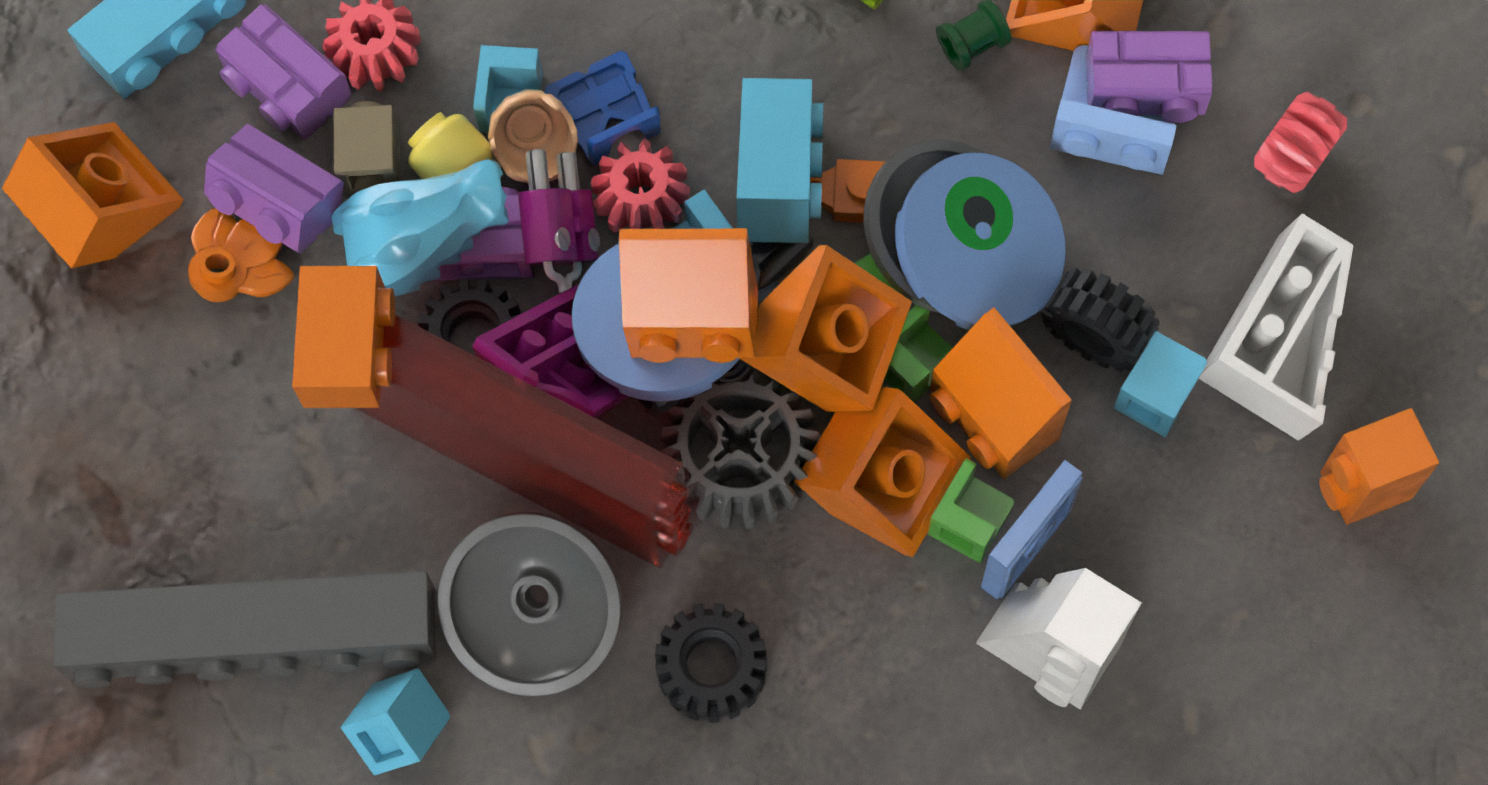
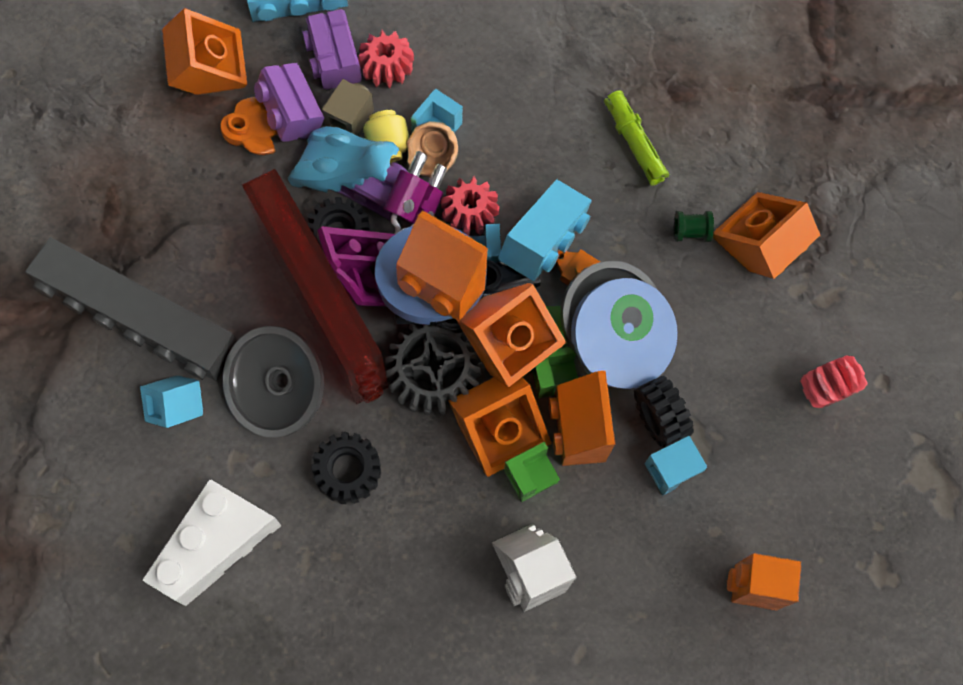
camera: 25 degrees right, 0 degrees up
orange brick [292,266,395,408] -> none
blue piece [544,51,661,165] -> none
medium blue tile [981,460,1083,600] -> none
light blue bracket [1049,45,1177,175] -> none
medium lavender brick [1086,31,1212,123] -> none
white wedge [1199,213,1353,441] -> none

